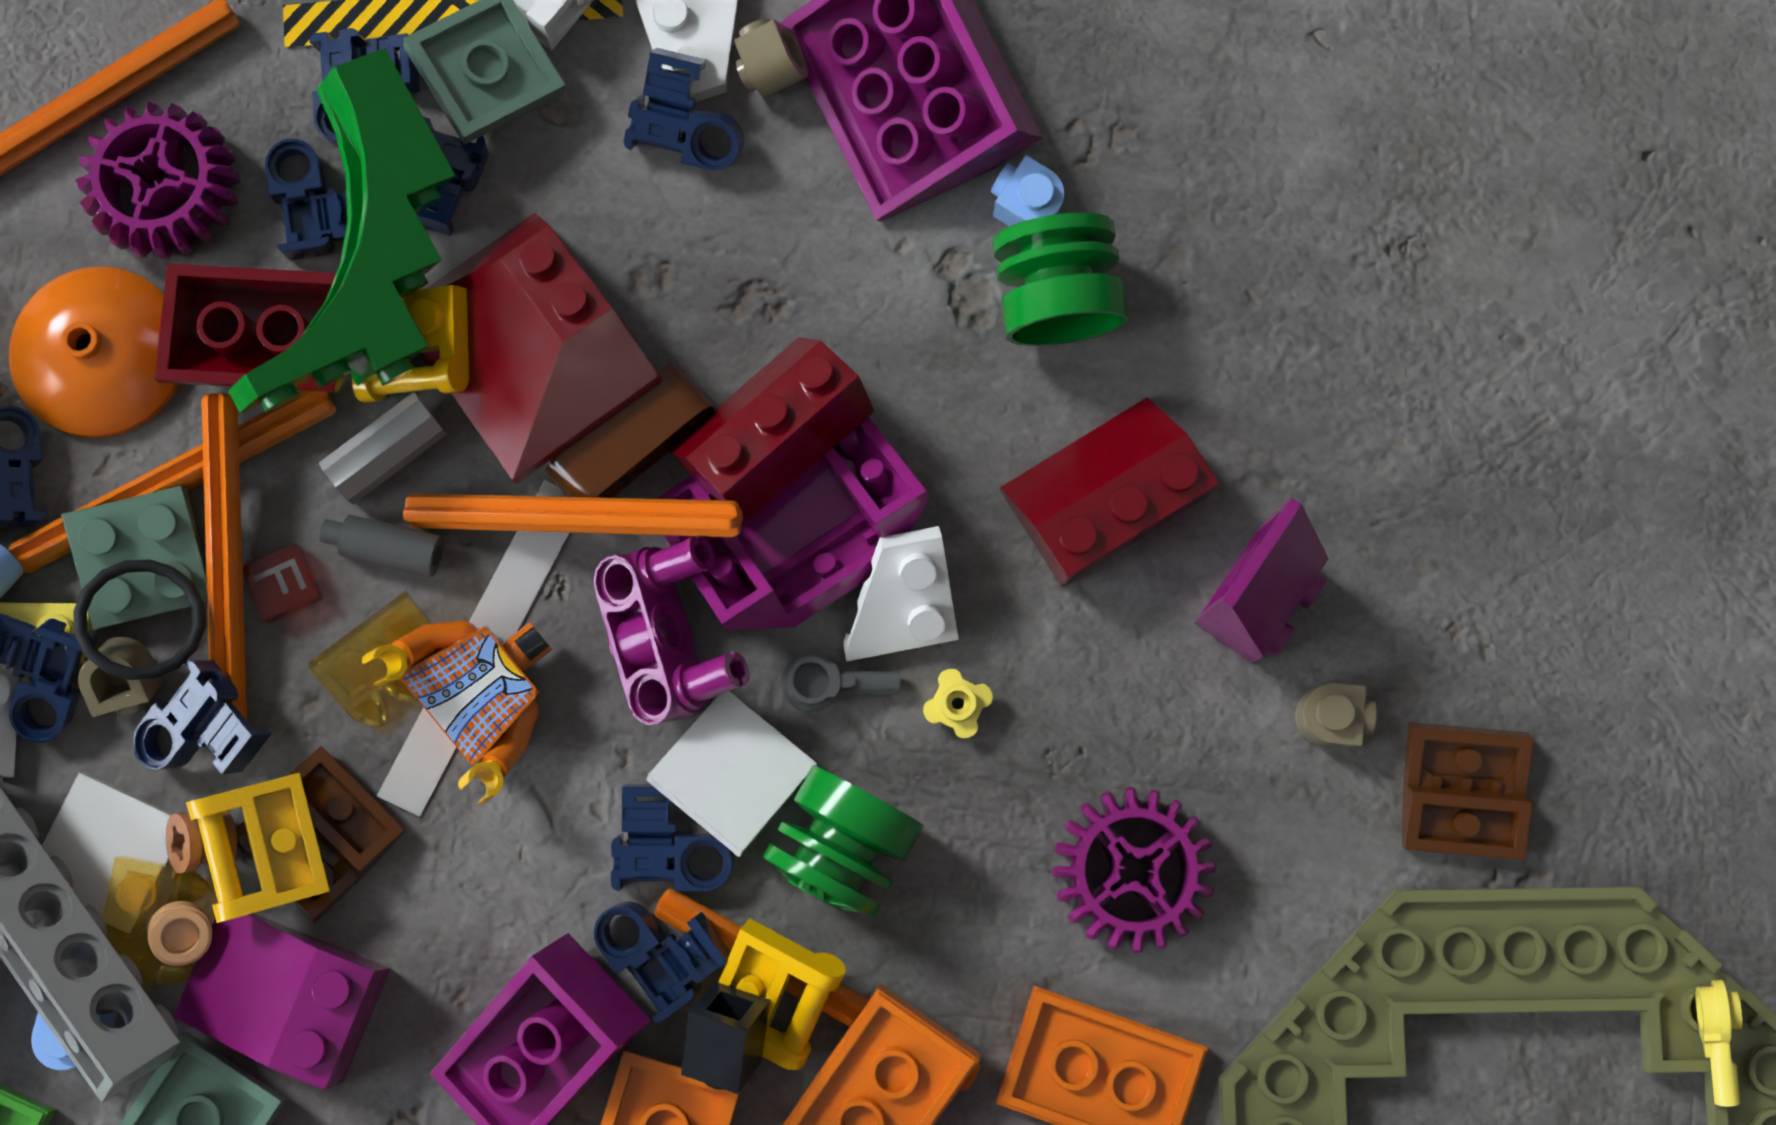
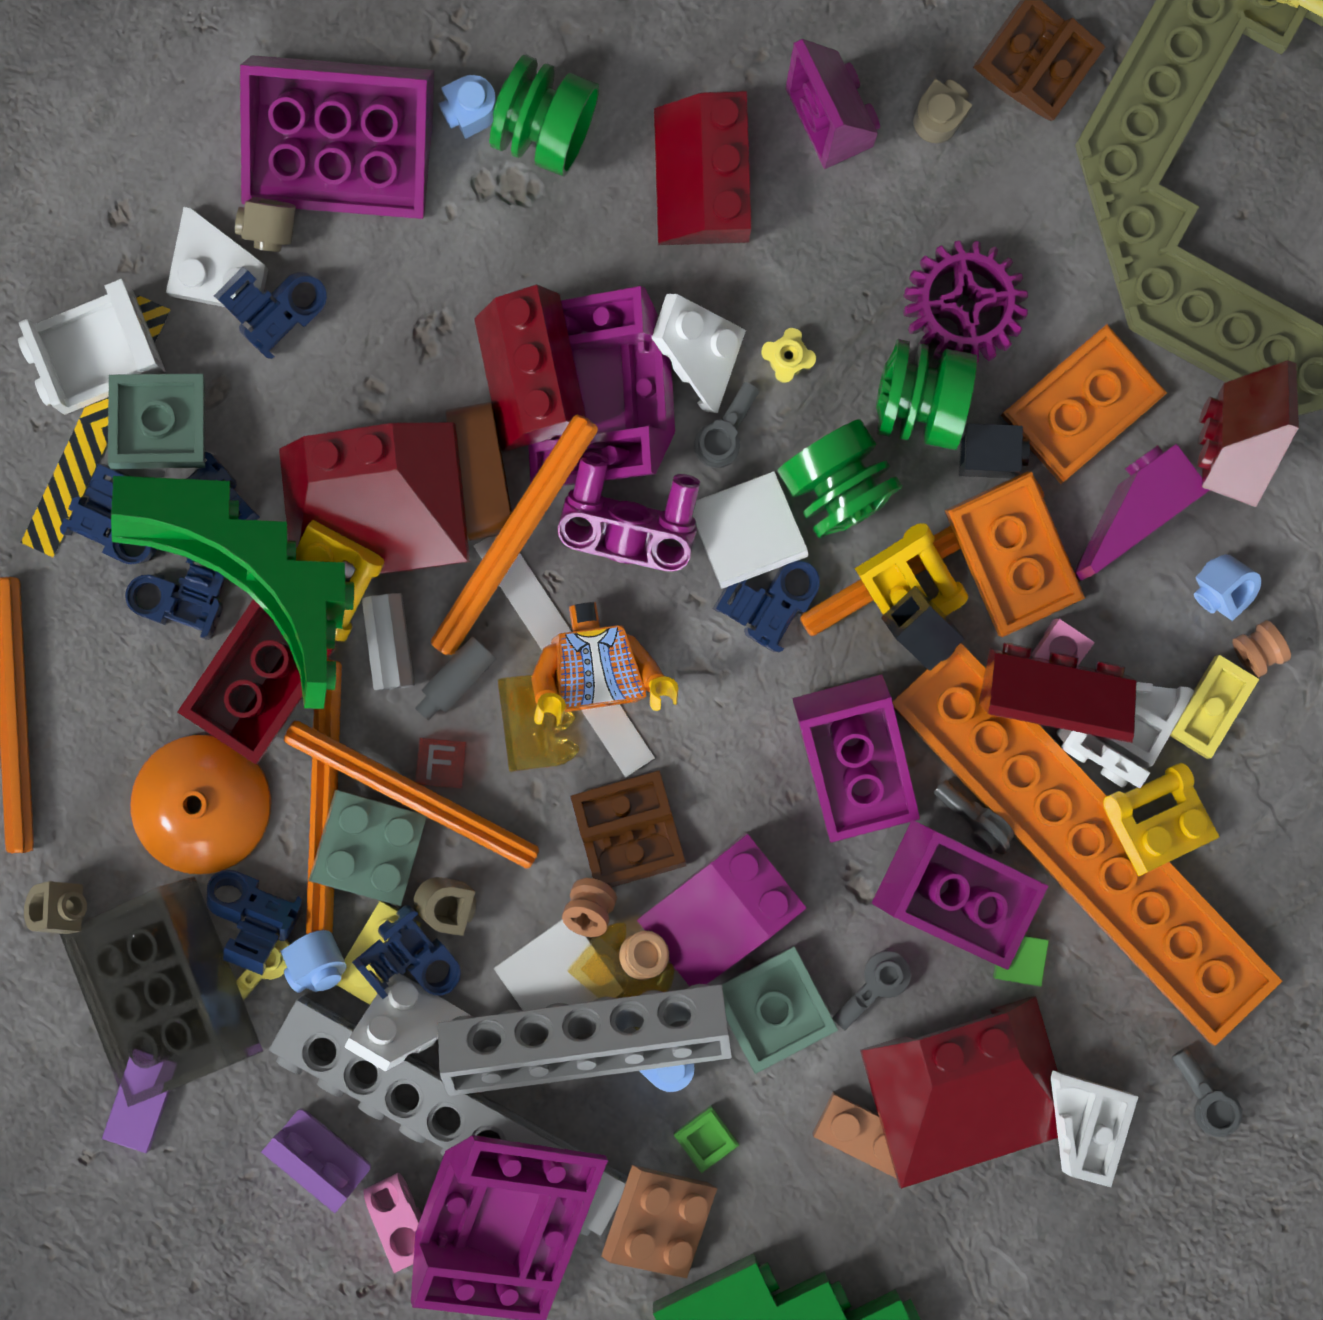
camera: 60 degrees left, 5 degrees up
black piece [73,559,206,680] -> none
magenta gear [75,101,241,260] -> none
dark blue piece [133,660,272,774] -> none
yellow plate [186,773,330,923] -> none
dark blue piece [594,901,731,1023] -> none
none -> green wheel [876,339,977,450]
none -> black brick [959,423,1030,479]

